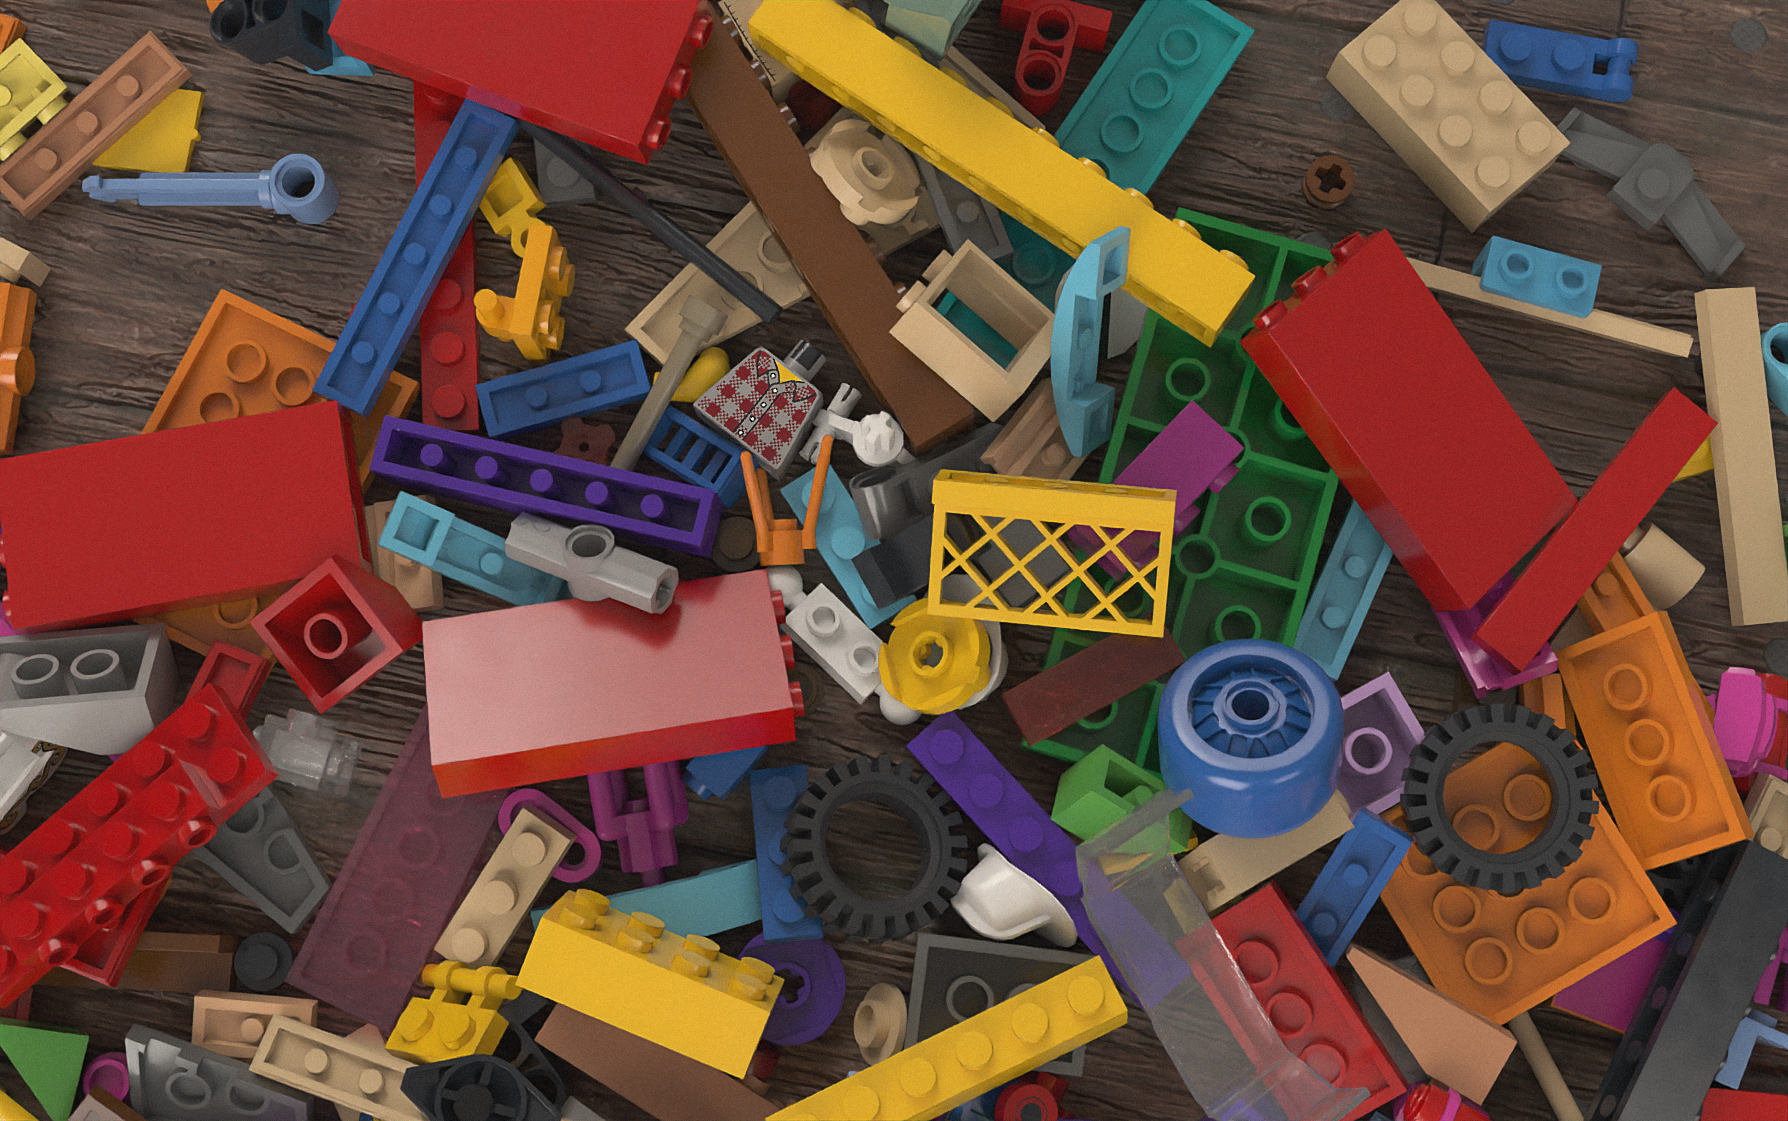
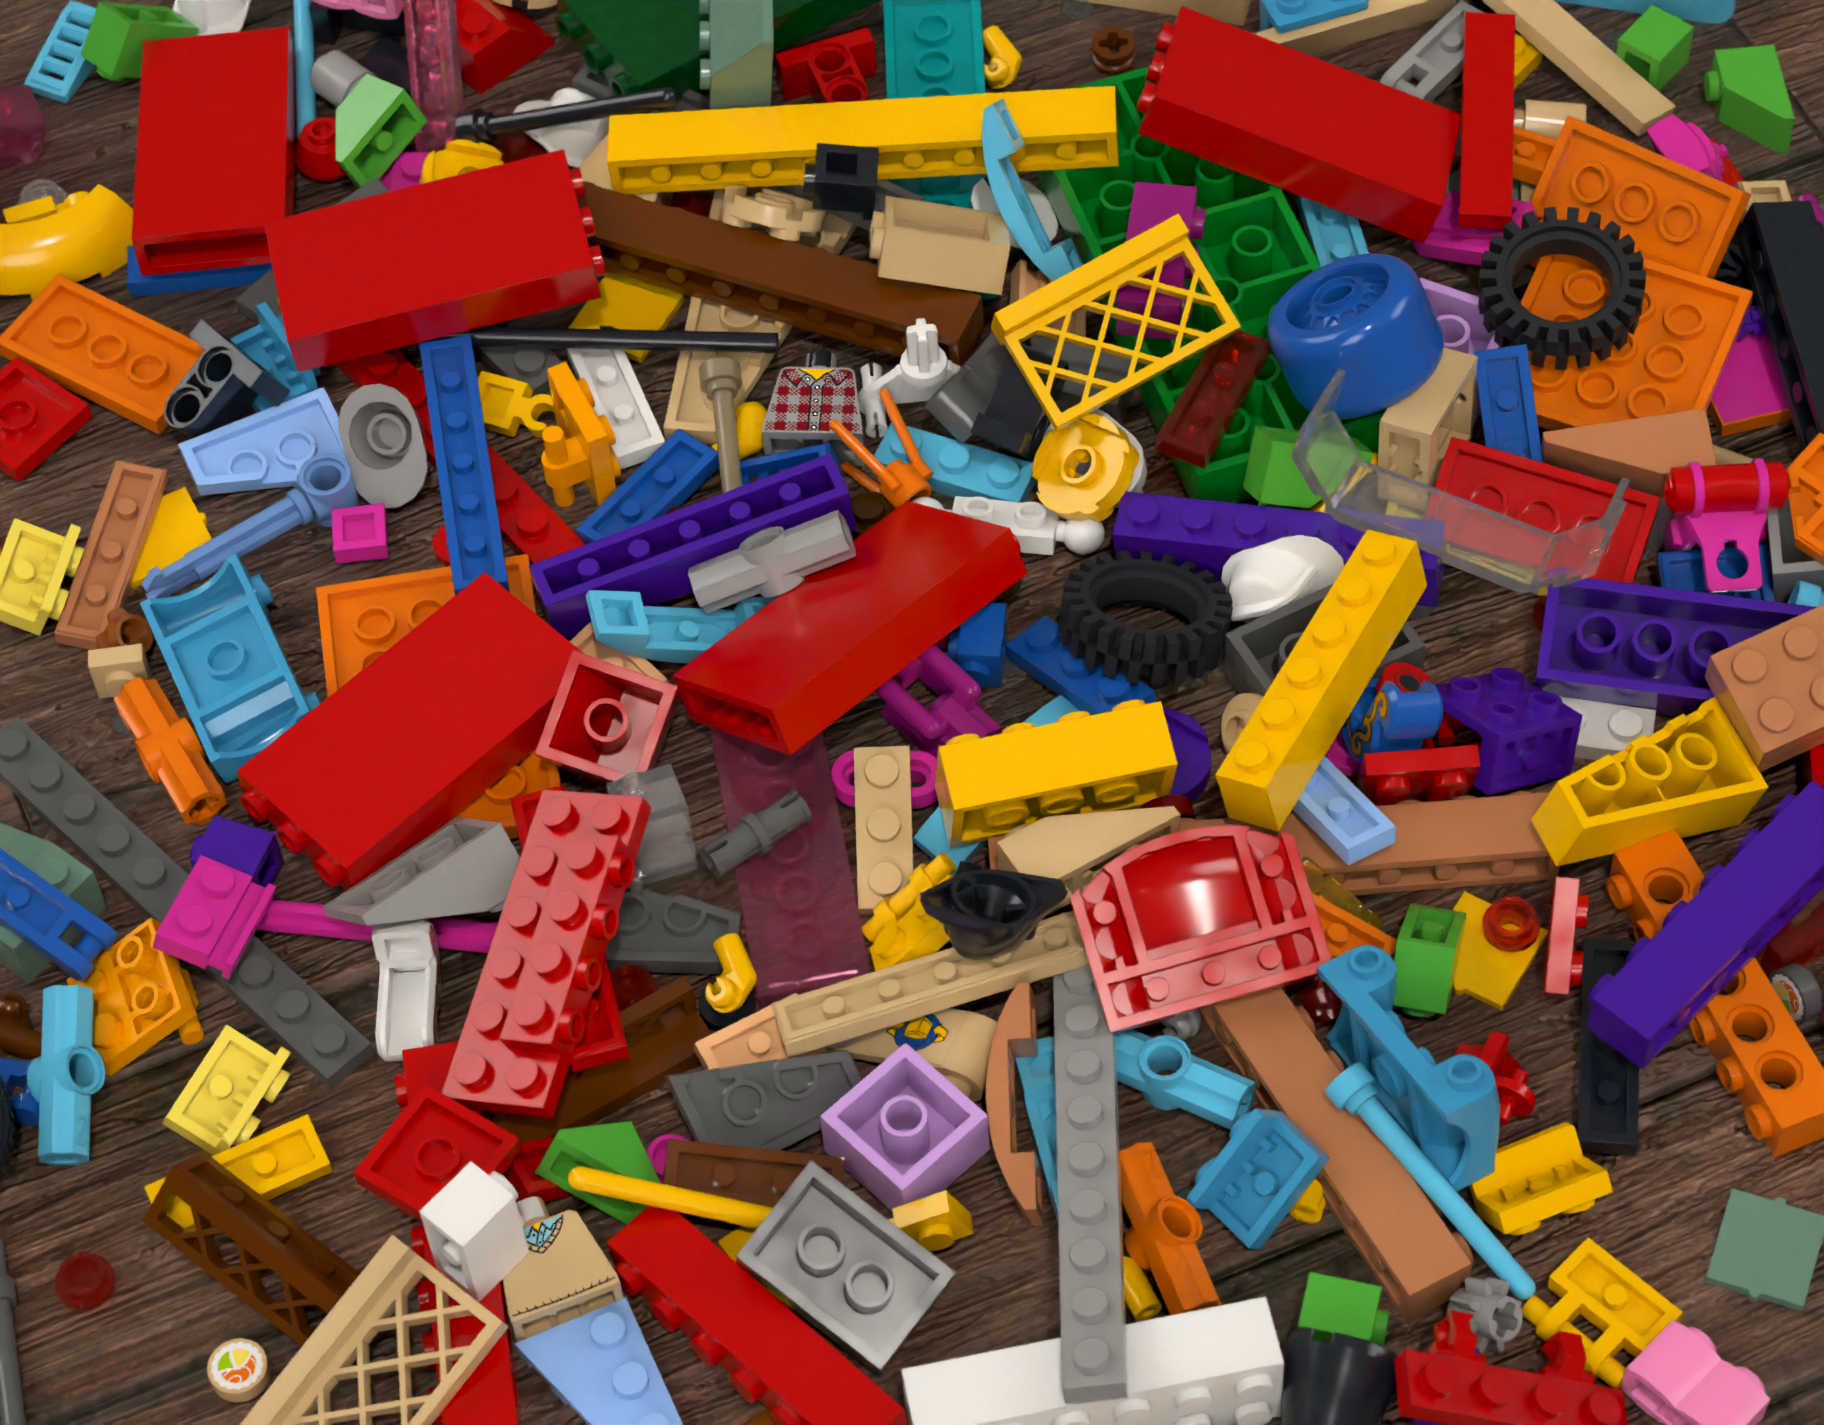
camera: 30 degrees left, 25 degrees down
none -> dark orange plate [96,608,153,653]
none -> dark azure piece [140,553,322,784]
none -> light blue wing [178,387,347,496]
none -> dark pink plate [331,503,389,564]
none -> light grey piece [338,383,428,509]
none -> white plate [566,349,665,470]
none -> yellow piece [569,272,684,364]
none -> clear red plate [610,965,658,1012]
none -> dark grey pin [699,790,812,879]
none -> yellow arm [705,933,757,1013]
none -> black brick [803,143,878,220]
none -> yellow arm [982,25,1022,89]
none -> tan slope [997,806,1180,917]
none -> light grey plate [1379,0,1484,103]

